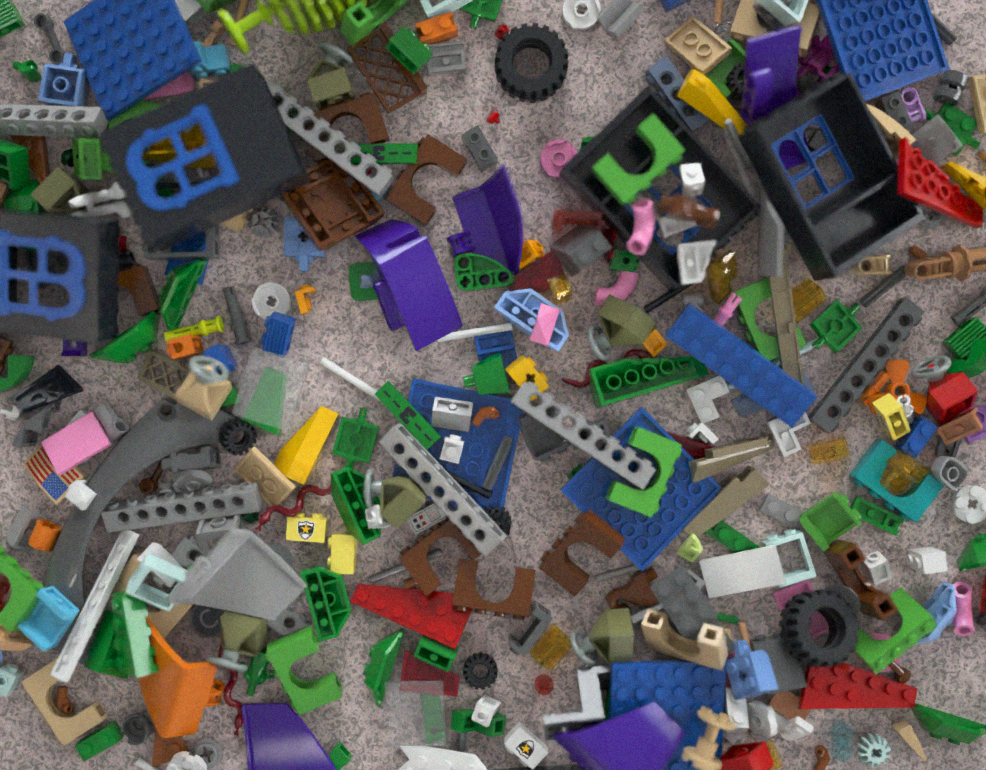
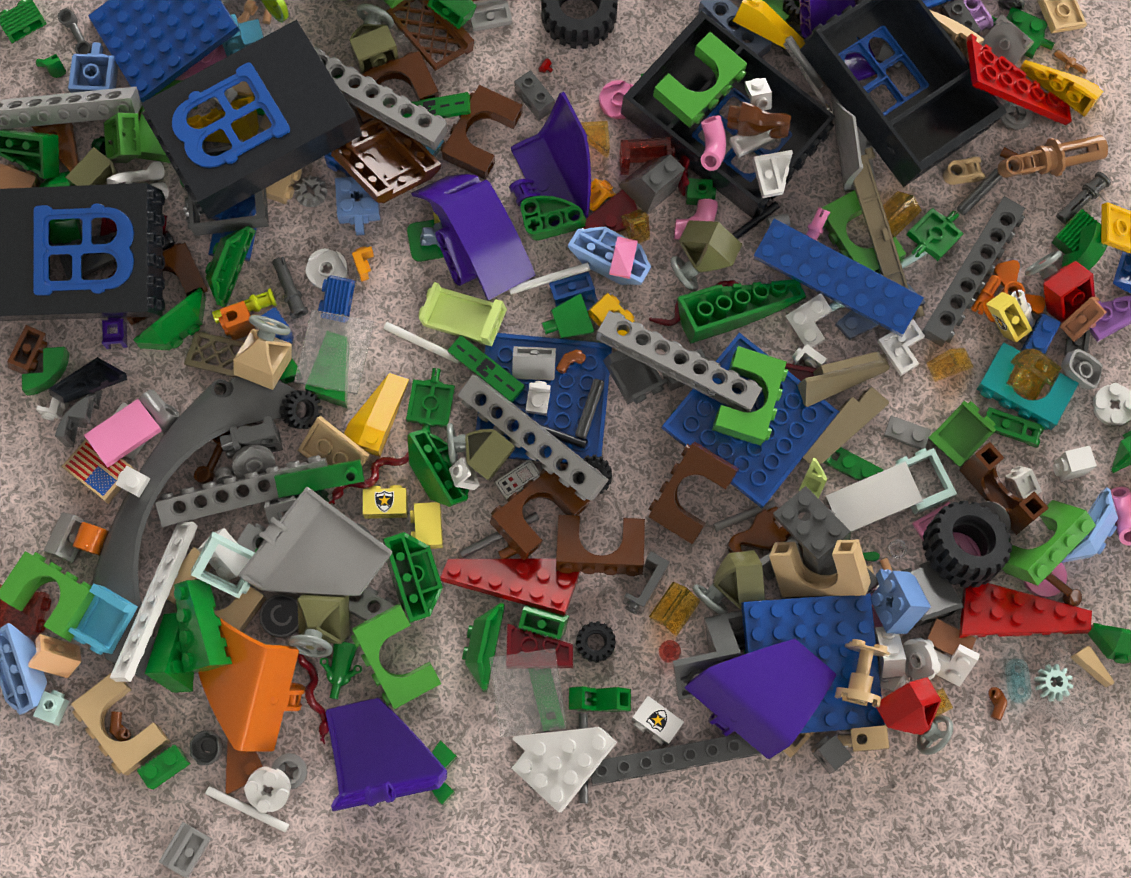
camera: 10 degrees left, 15 degrees down
white bracket [471,694,501,727] -> none
light orange bracket [641,327,668,357] -> none
clear yellow brick [706,249,738,305] -> none
none -> green piece [274,459,365,498]
none -> yellowish green panel [419,282,507,347]
none -> clear yellow slope [580,121,610,158]

